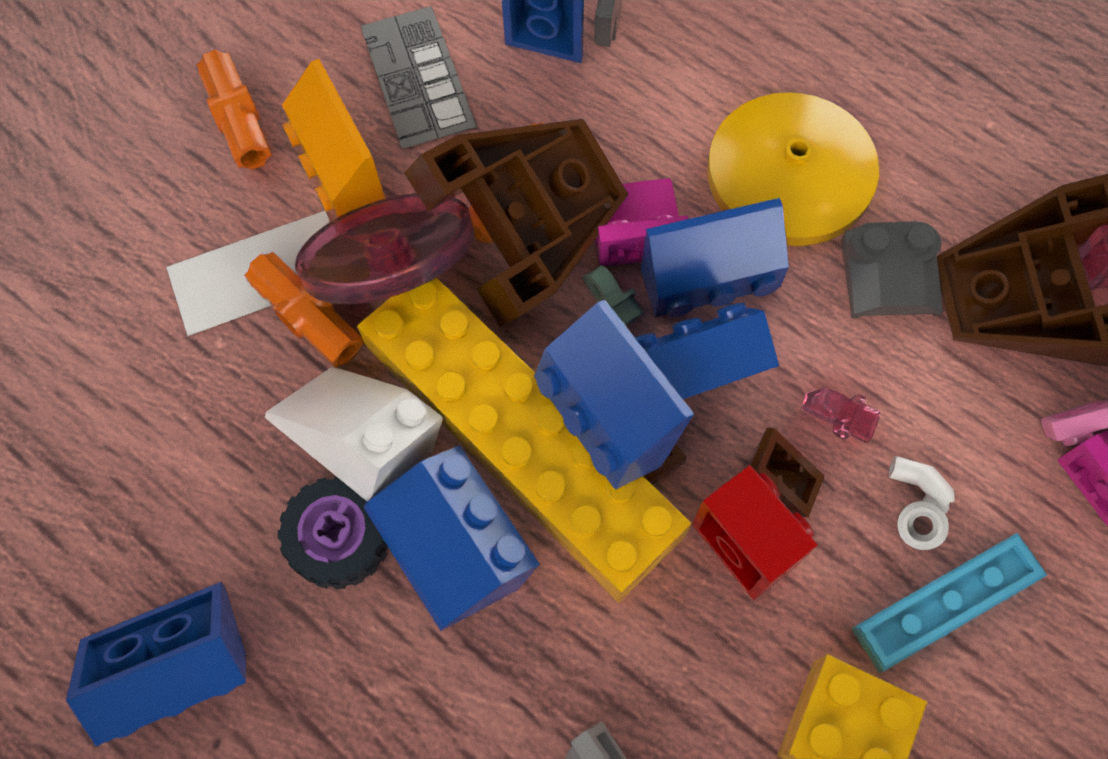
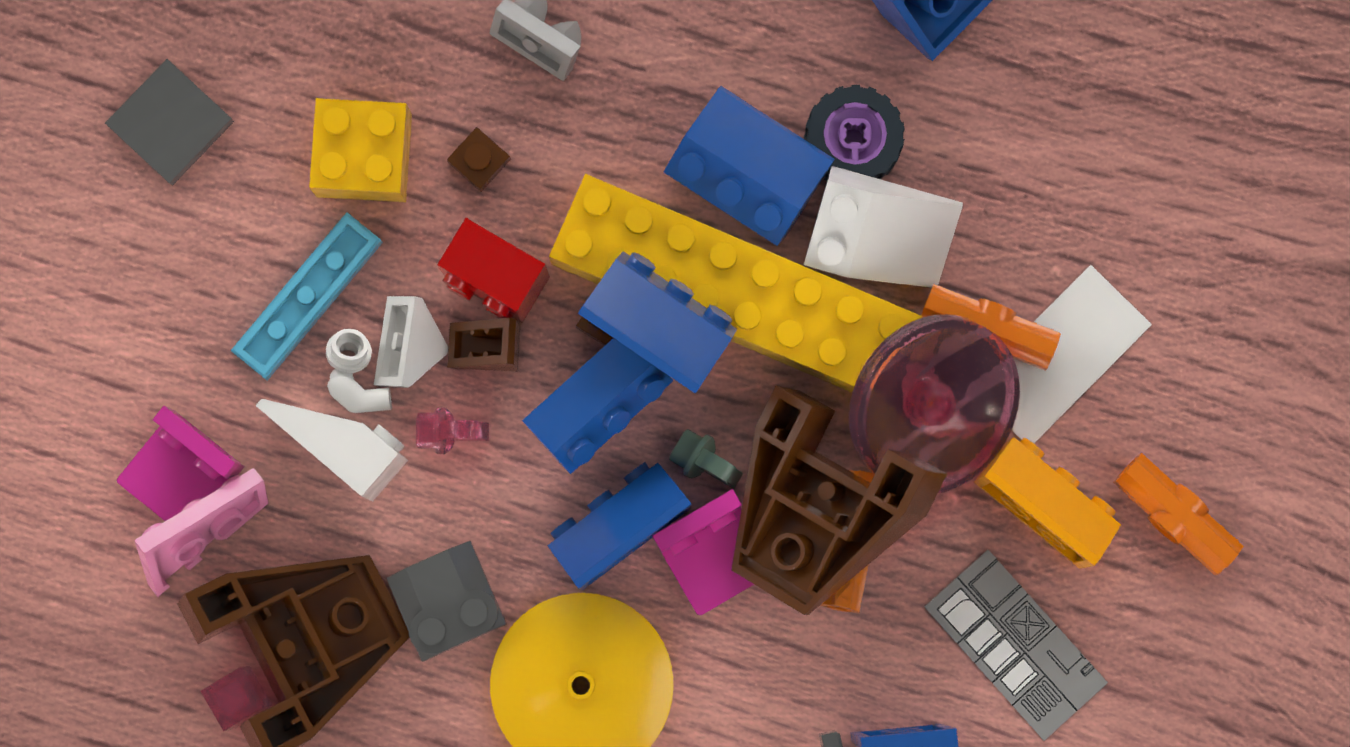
camera: 155 degrees right, 15 degrees up
none -> white slope [256,399,408,502]
none -> white slope [374,296,448,388]
none -> reddish brown plate [447,127,511,192]

